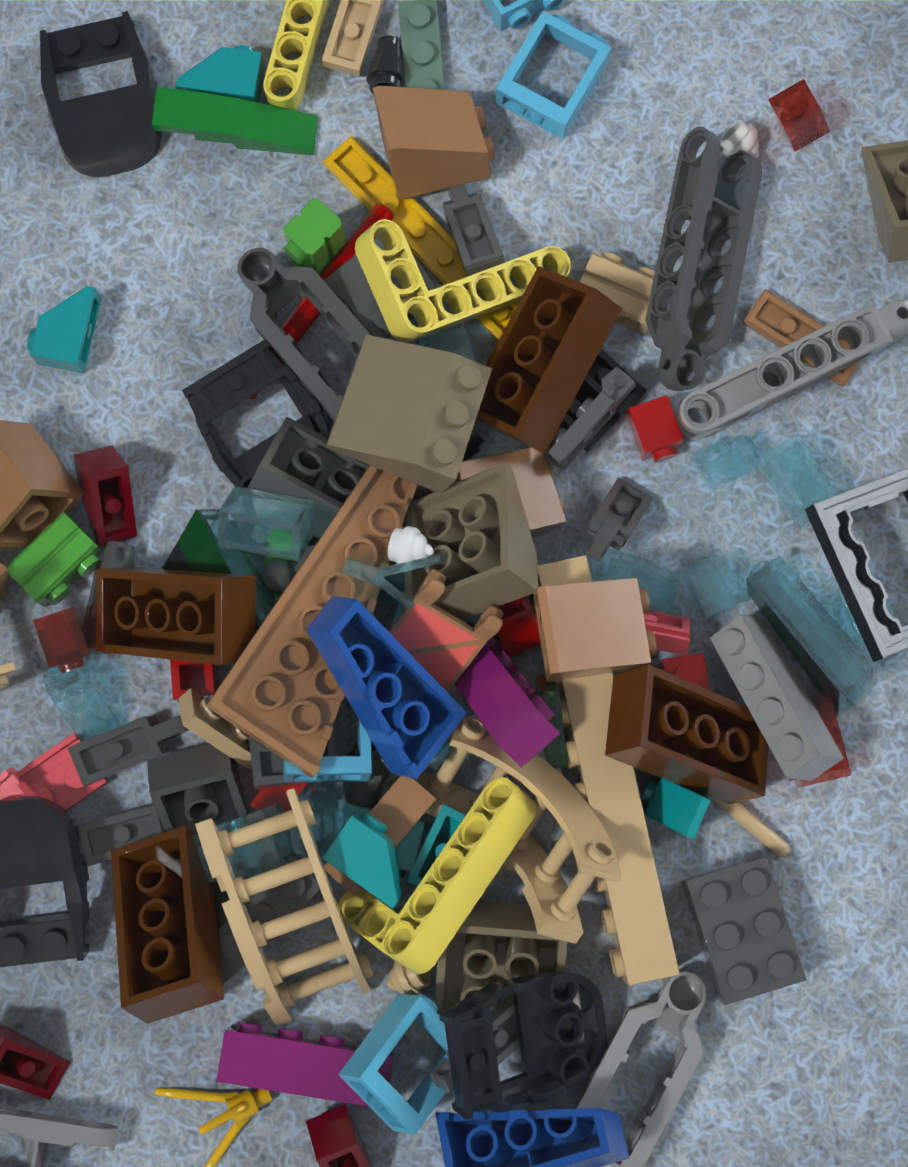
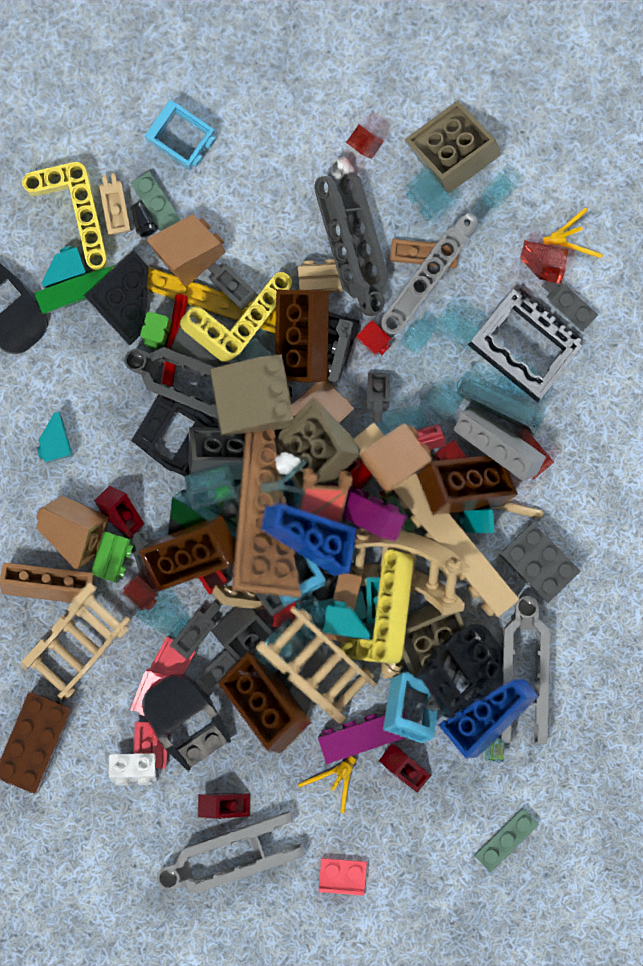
camera: 30 degrees left, 5 degrees up
medium azure window [496,10,611,140] -> none
none -> black plate [83,250,148,345]
none -> clear light blue brick [406,169,456,223]

